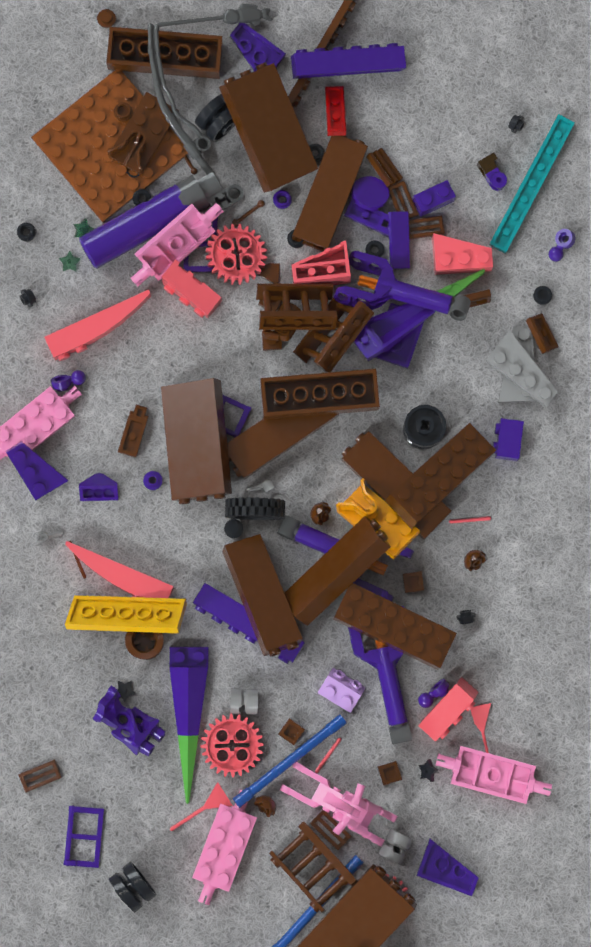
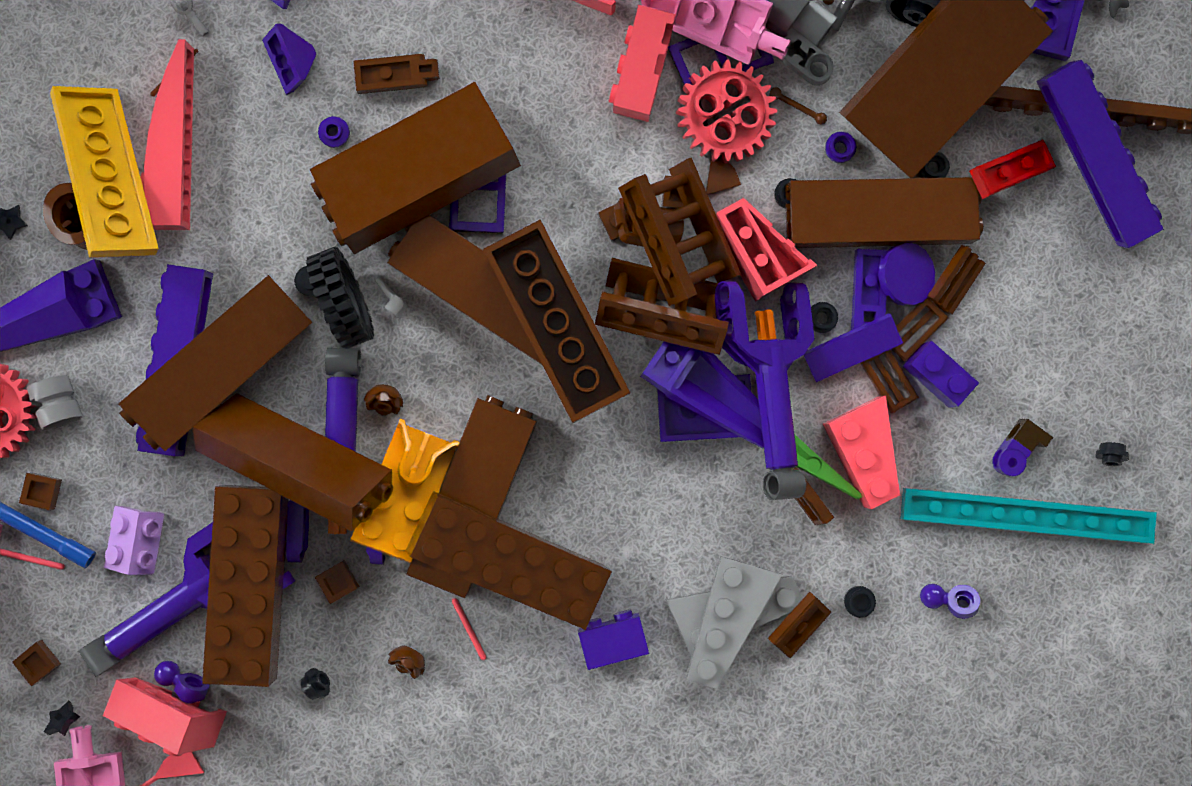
camera: 75 degrees right, 5 degrees up
black wheel [403,405,446,450] -> none

